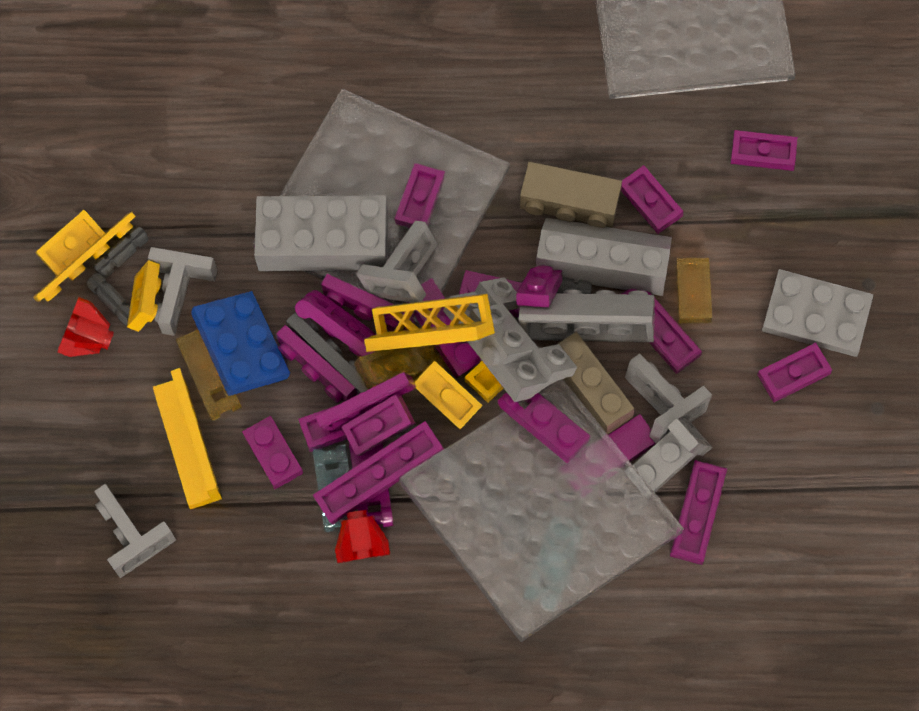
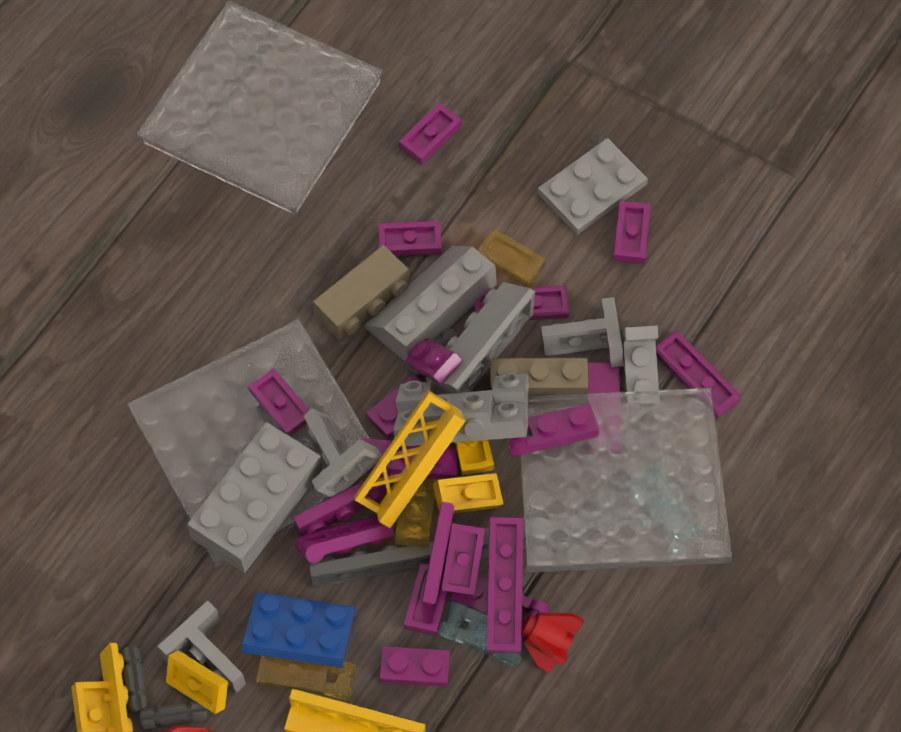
camera: 60 degrees left, 5 degrees down
magenta plate [276,325,357,403] -> none

